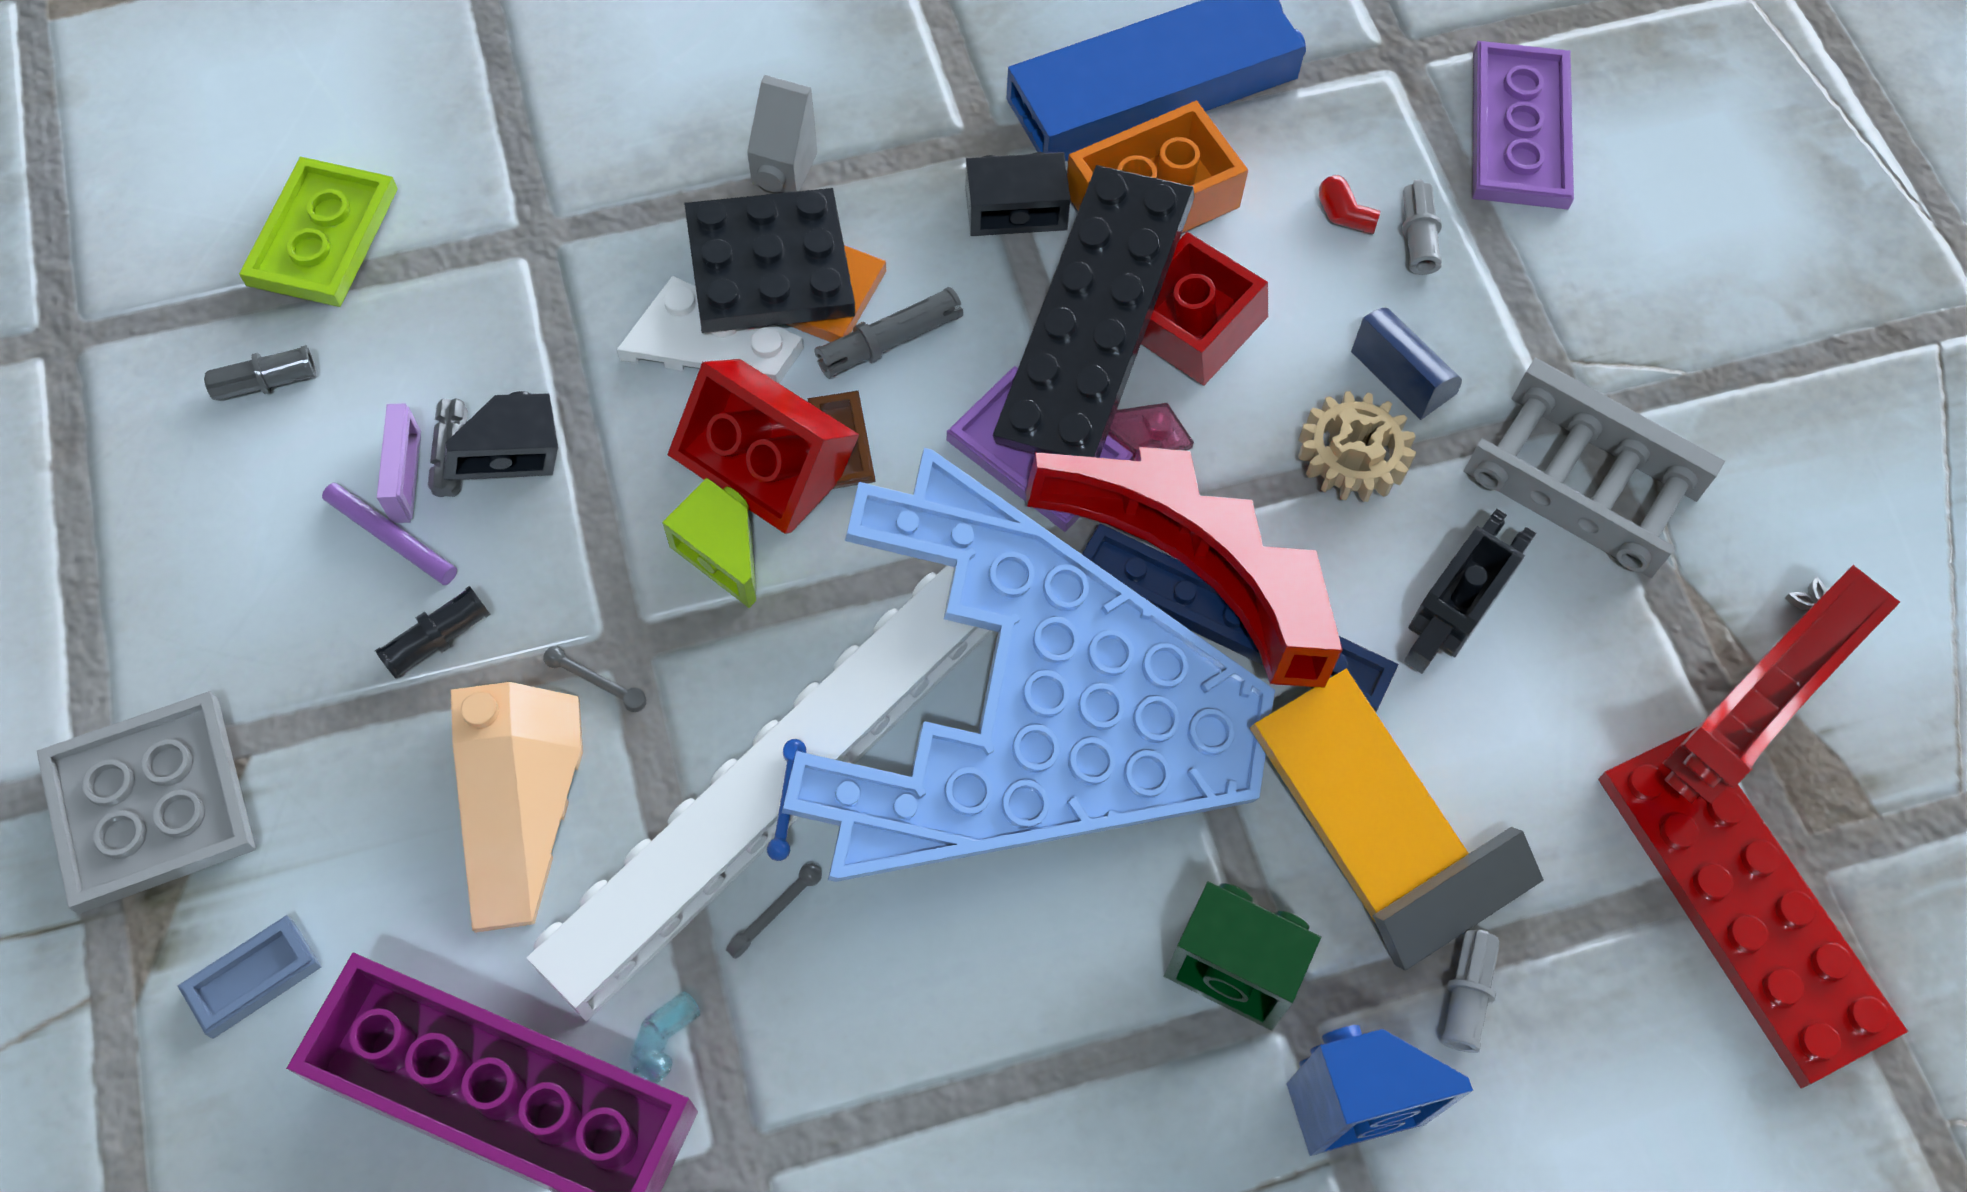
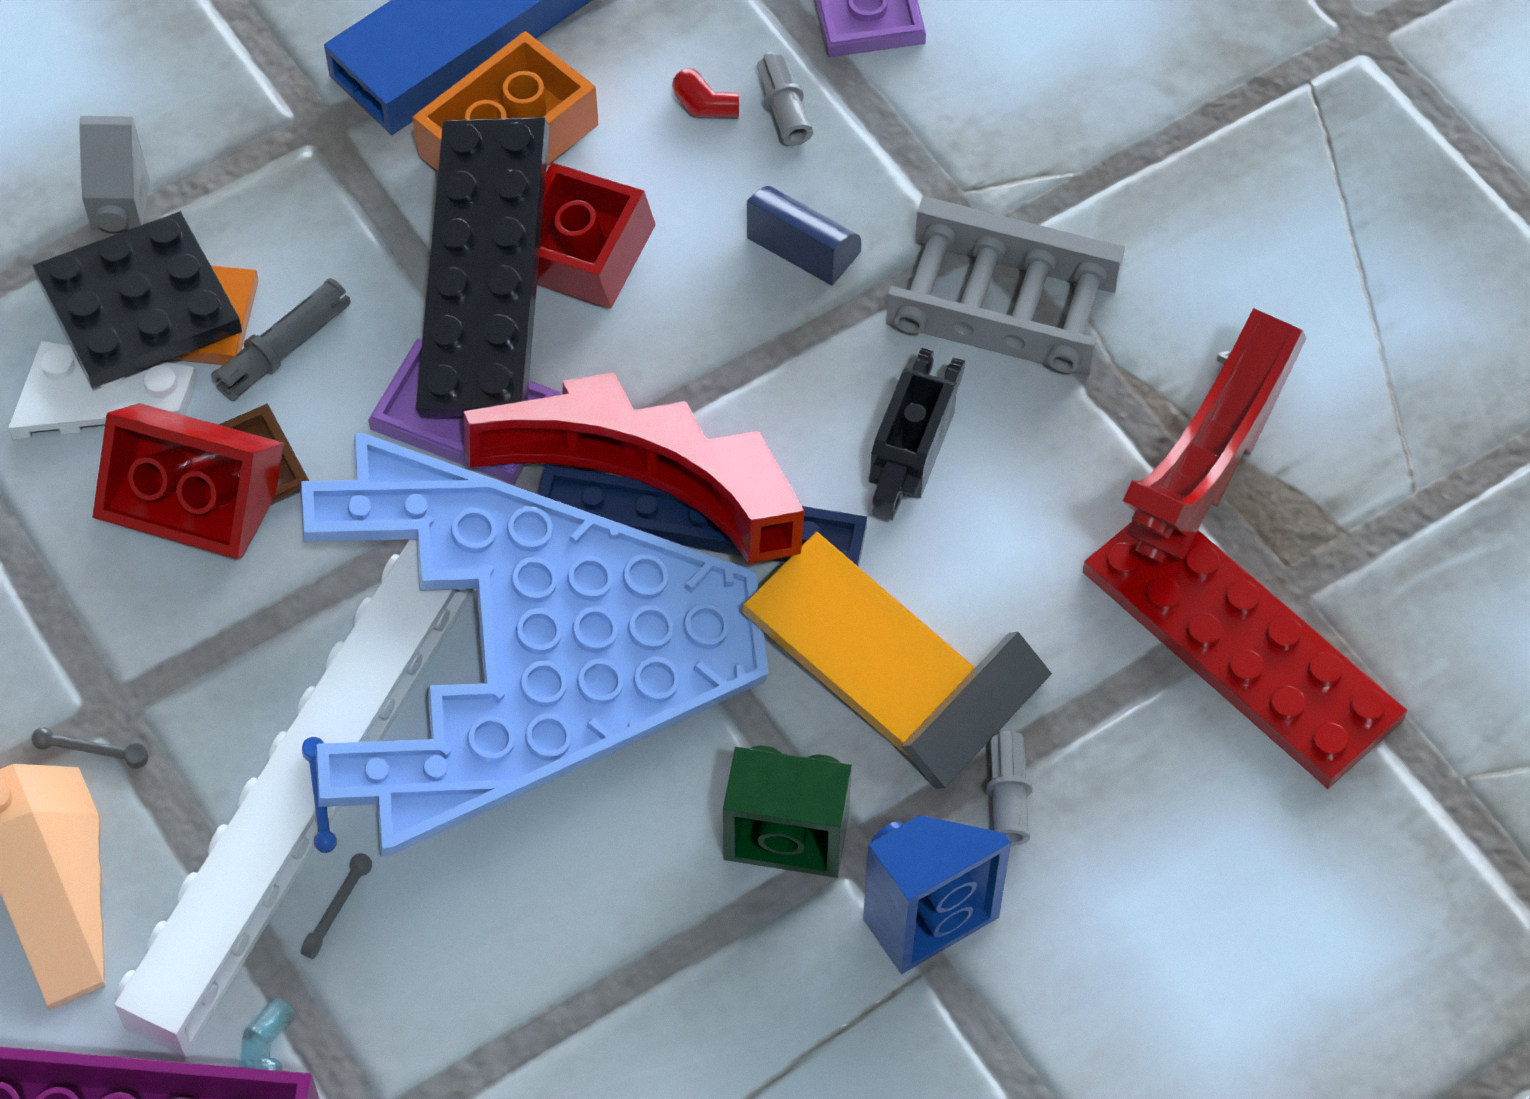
camera: 15 degrees left, 5 degrees down
lime slope [662,478,756,608] -> none
black brick [965,152,1071,236] -> none
clear pink piece [1108,403,1194,459] -> none
tan gear [1298,391,1416,502] -> none

